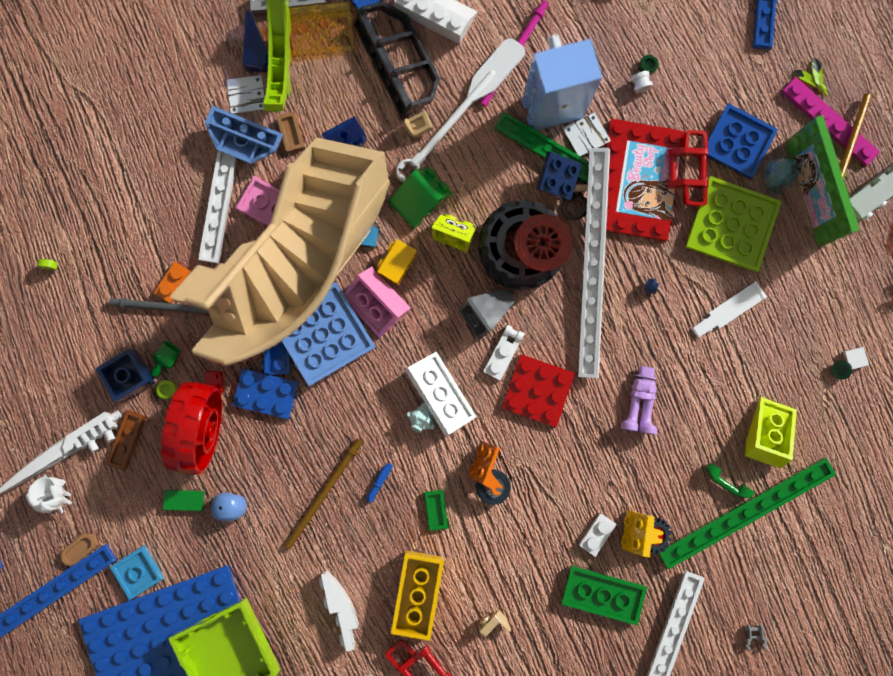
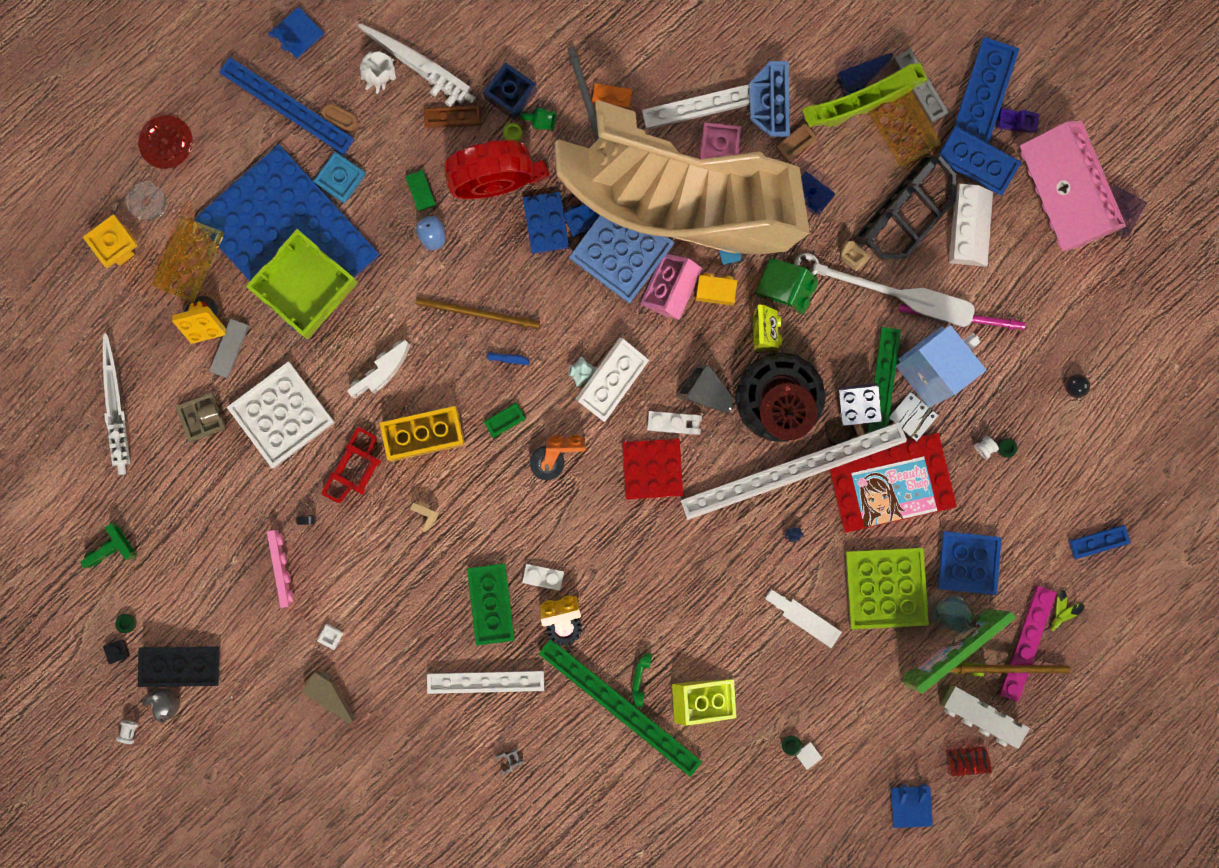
camera: 70 degrees right, 0 degrees up
white sticker [227,75,264,114] -> none
lavender piece [620,366,657,435] -> none
red bar [667,130,709,207] -> none

